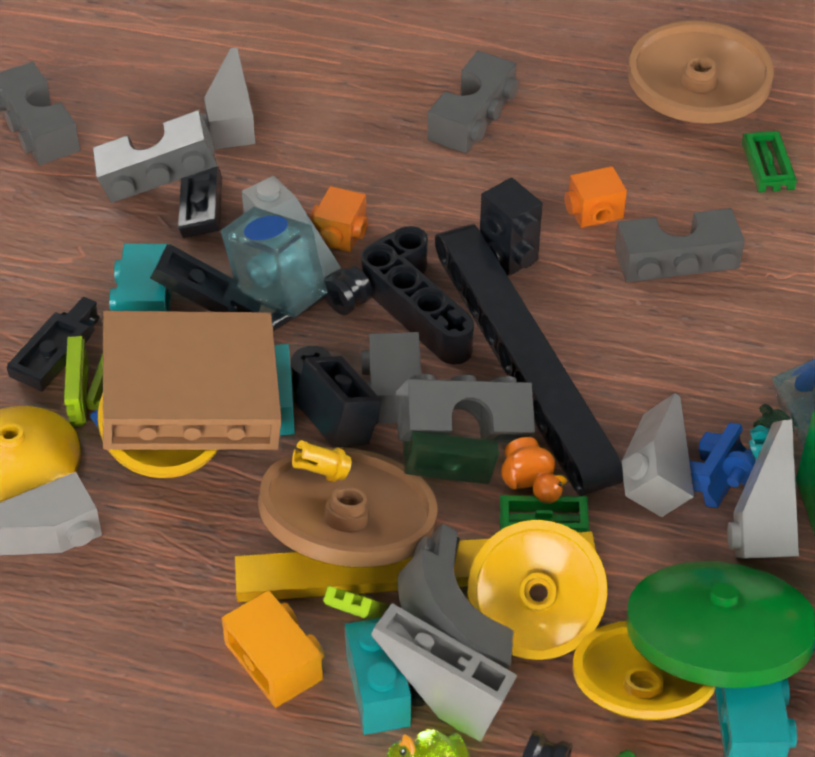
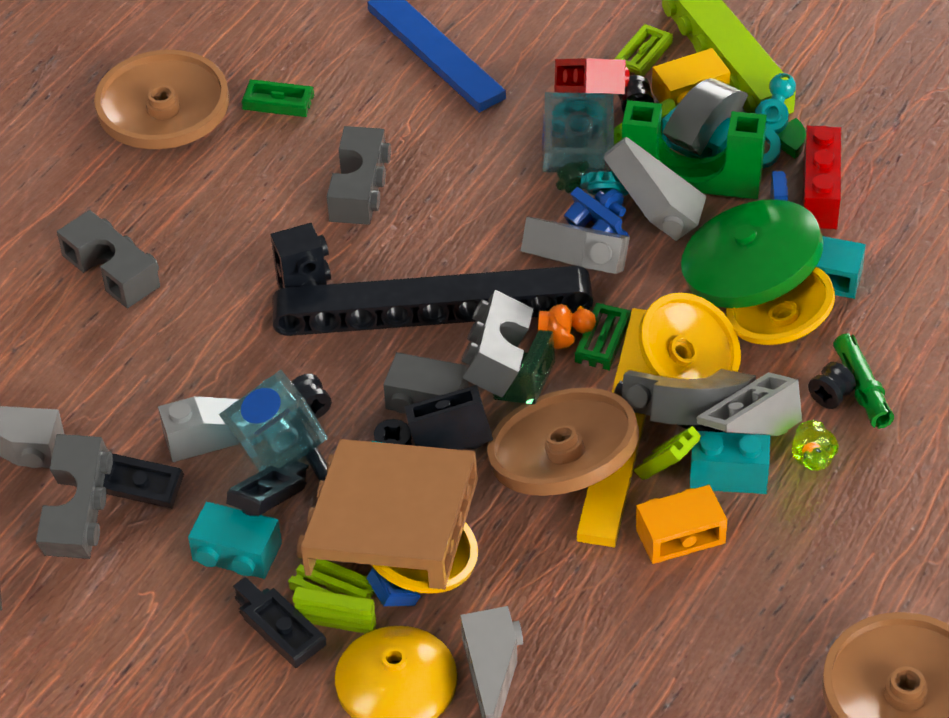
camera: 70 degrees left, 0 degrees up
yellow pin [292,440,351,482] -> none
orange brick [310,186,368,253] -> none
black beam [361,226,474,365] -> none
orange brick [564,166,627,228] -> none

